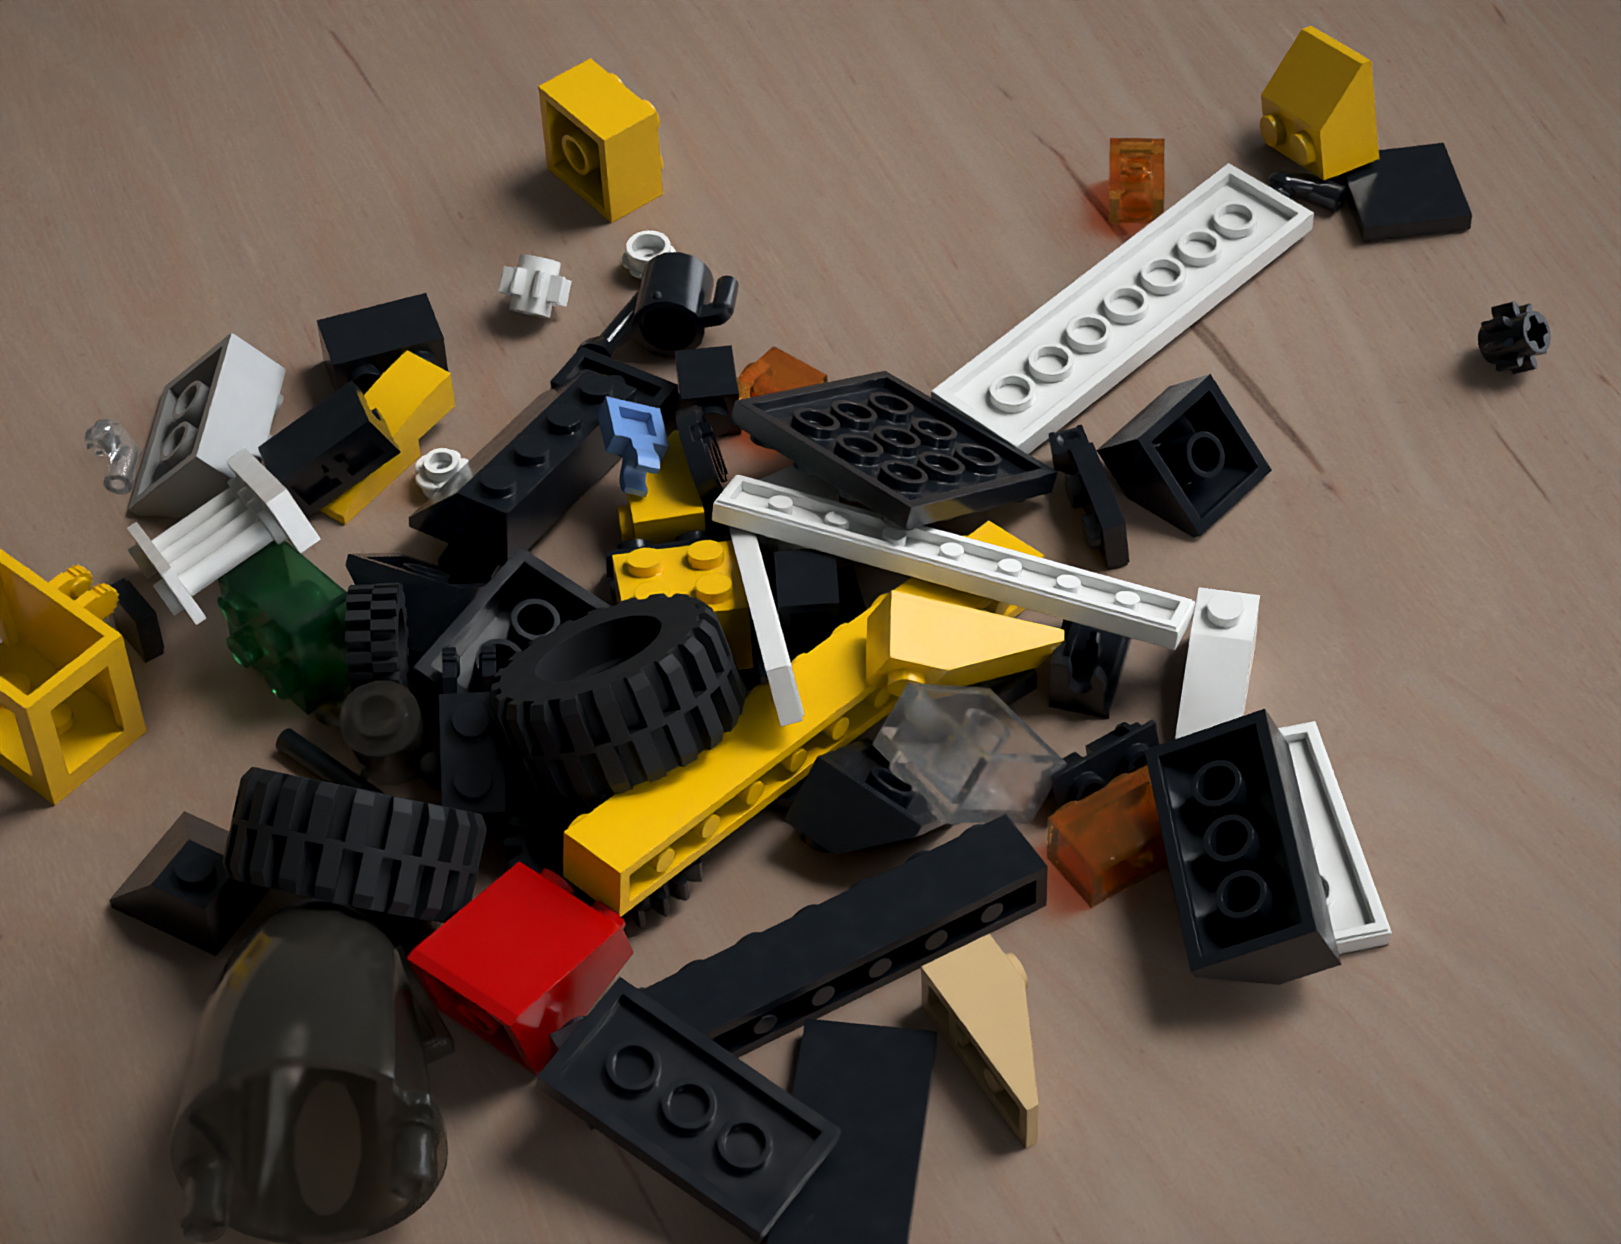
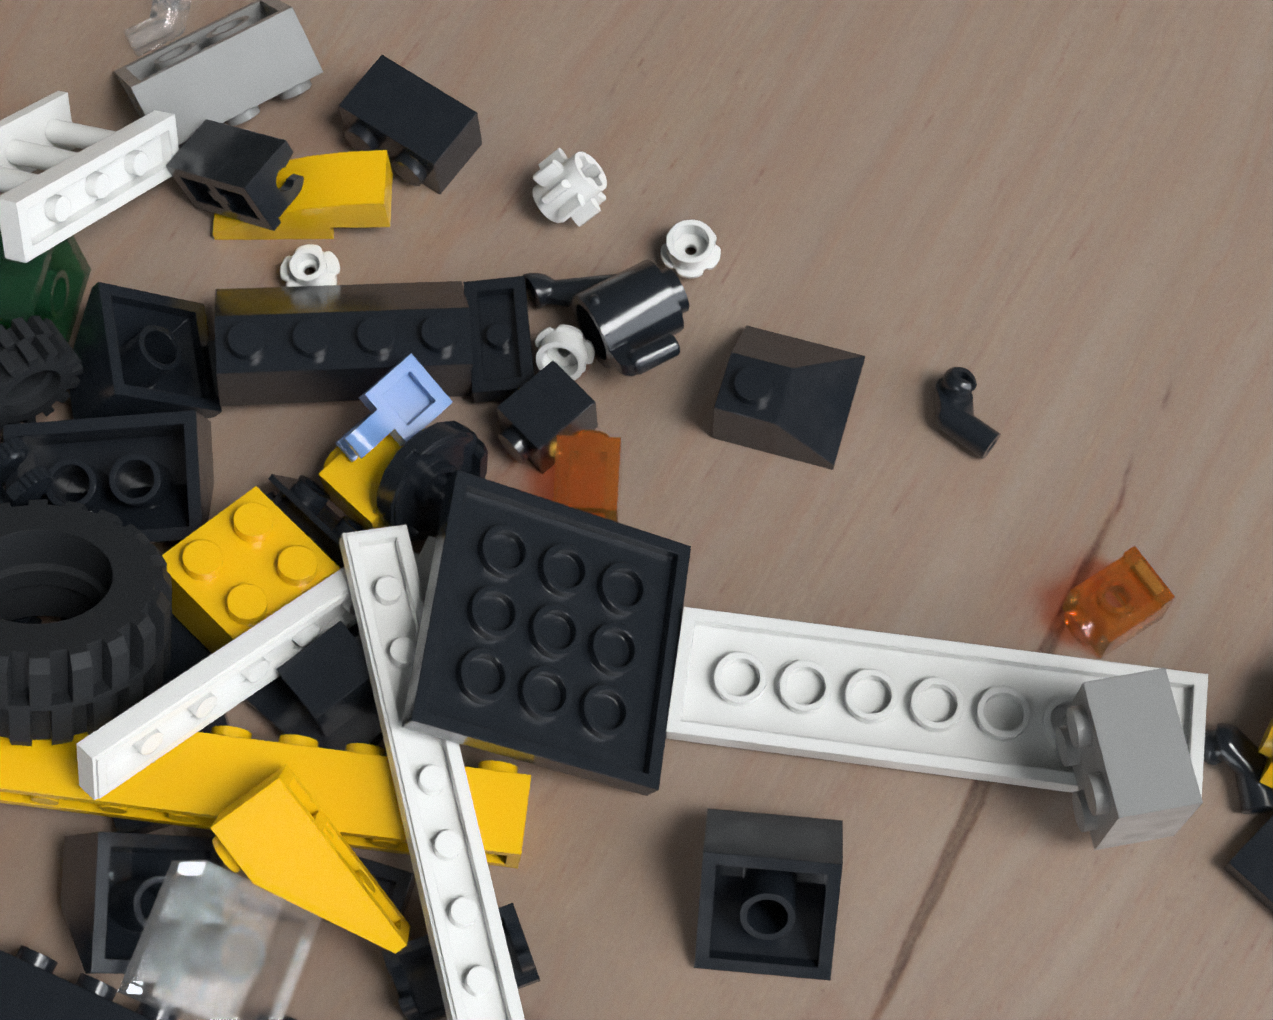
camera: 55 degrees right, 20 degrees up
yellow brick [538,58,664,223] -> none
black hinge [1048,425,1130,570] -> none
none -> white plate [535,324,595,380]
none -> black slope [713,325,865,470]
none -> black arm [933,367,1001,459]
none -> light grey brick [1056,668,1203,851]

